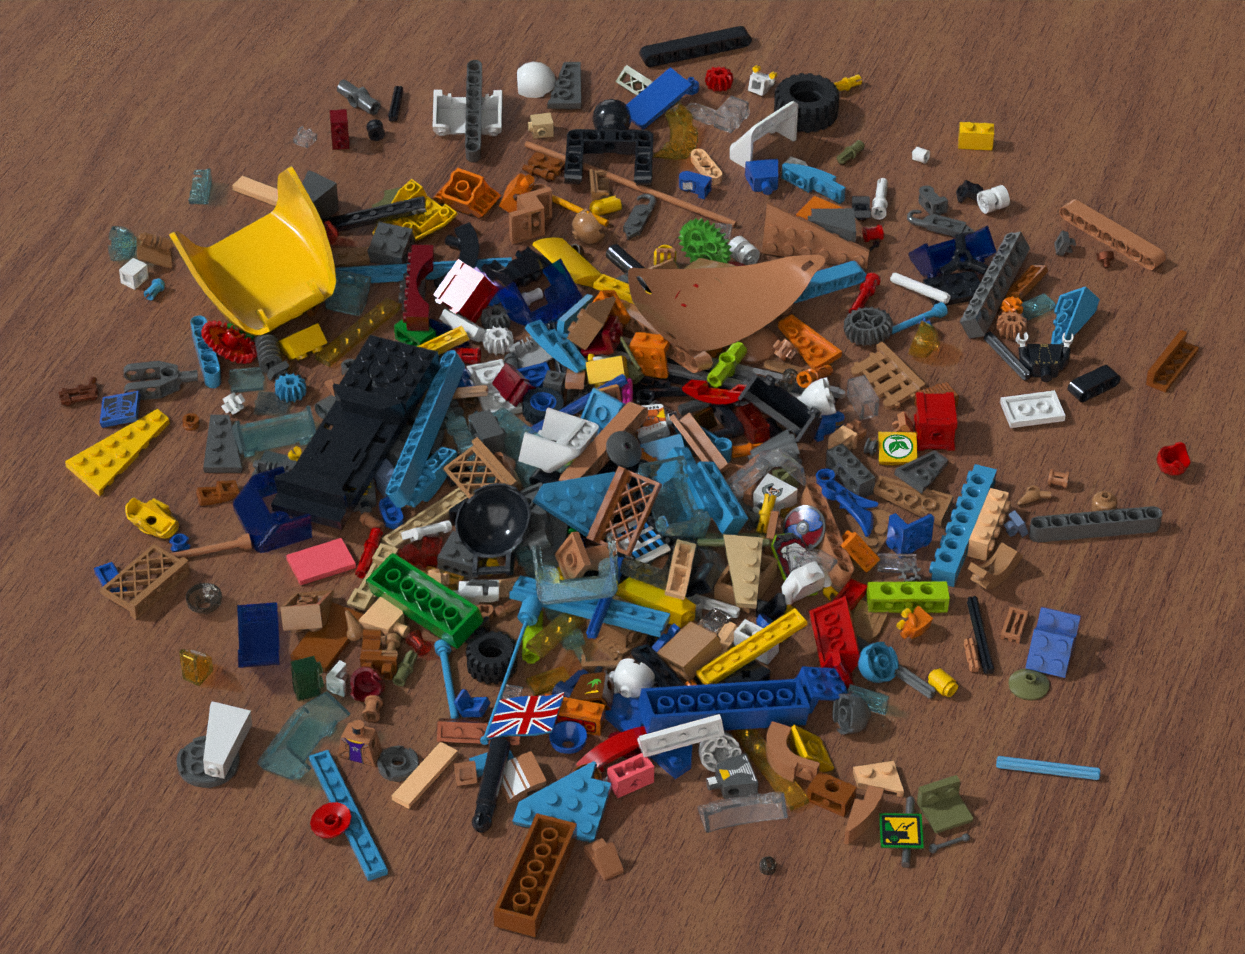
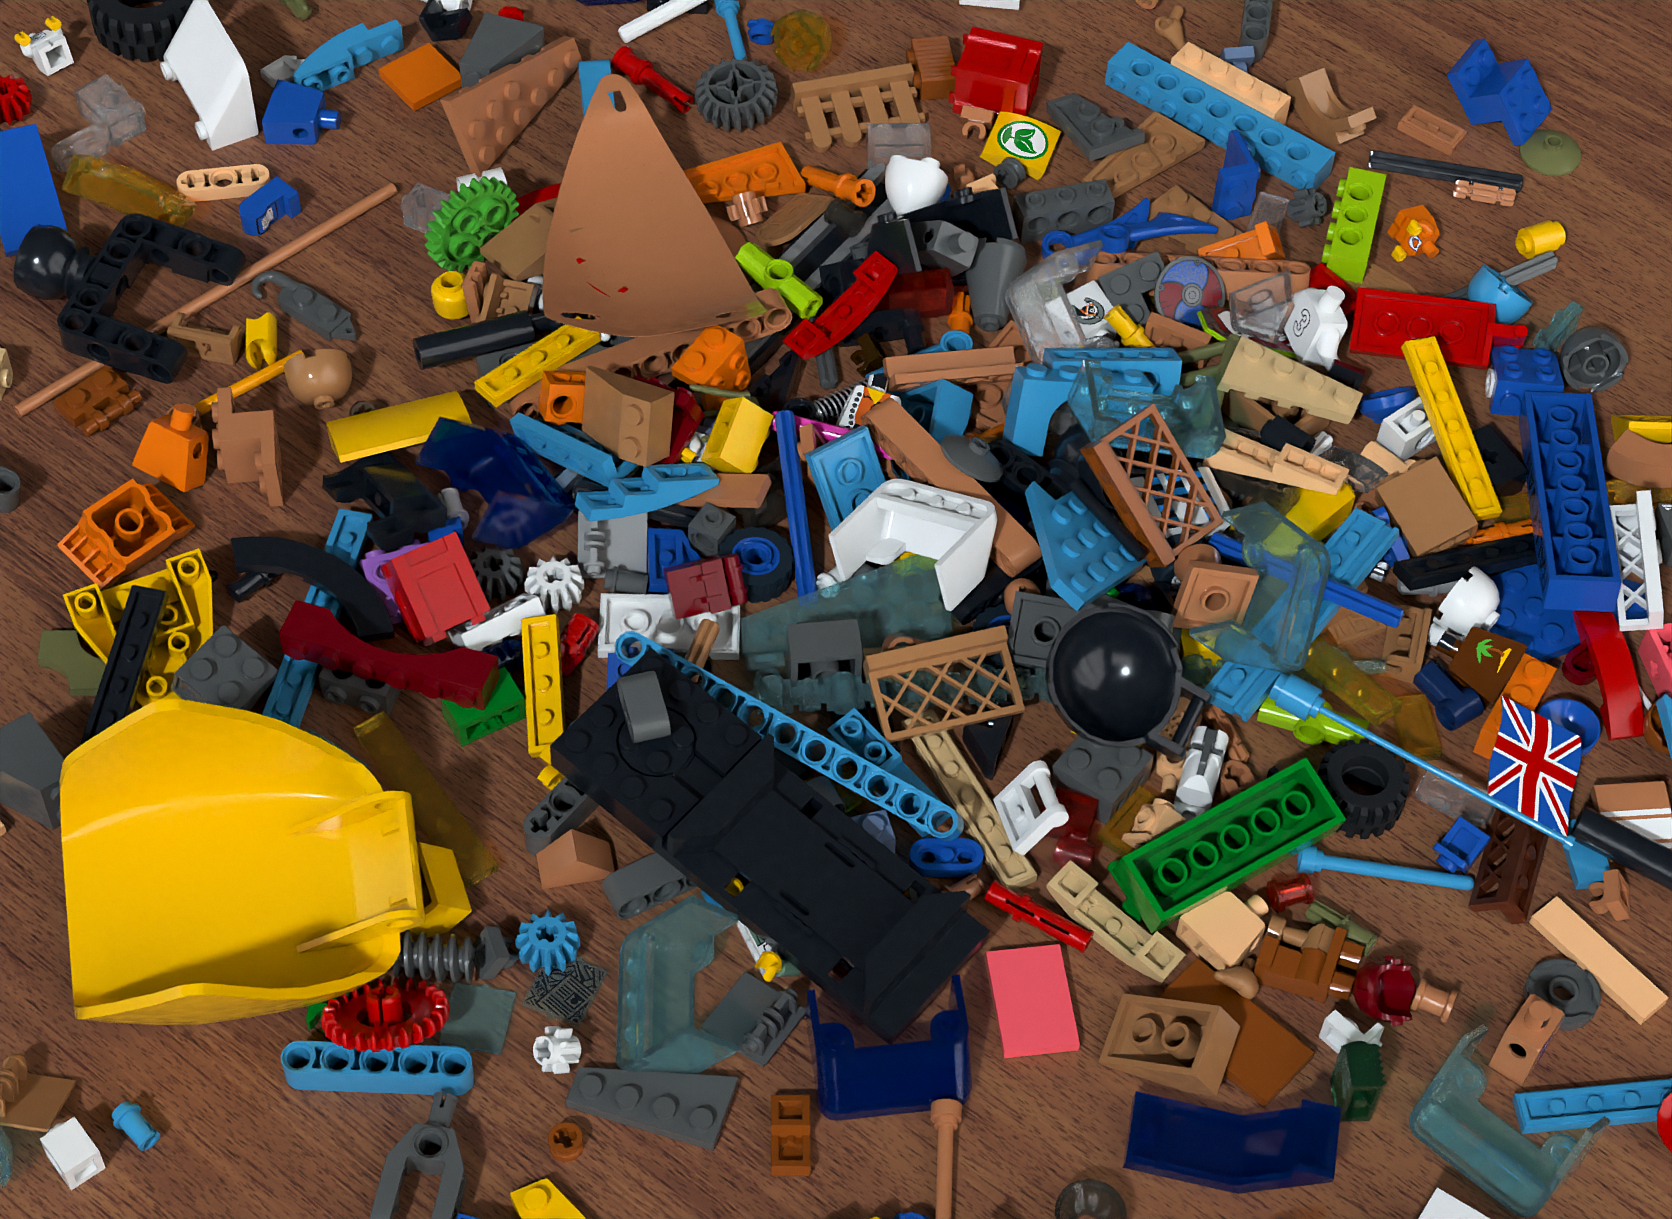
camera: 75 degrees left, 10 degrees up
none -> dark grey beam [617,670,671,743]
none -> dark grey torso [910,220,979,278]
none -> dark grey plate [1098,251,1165,329]

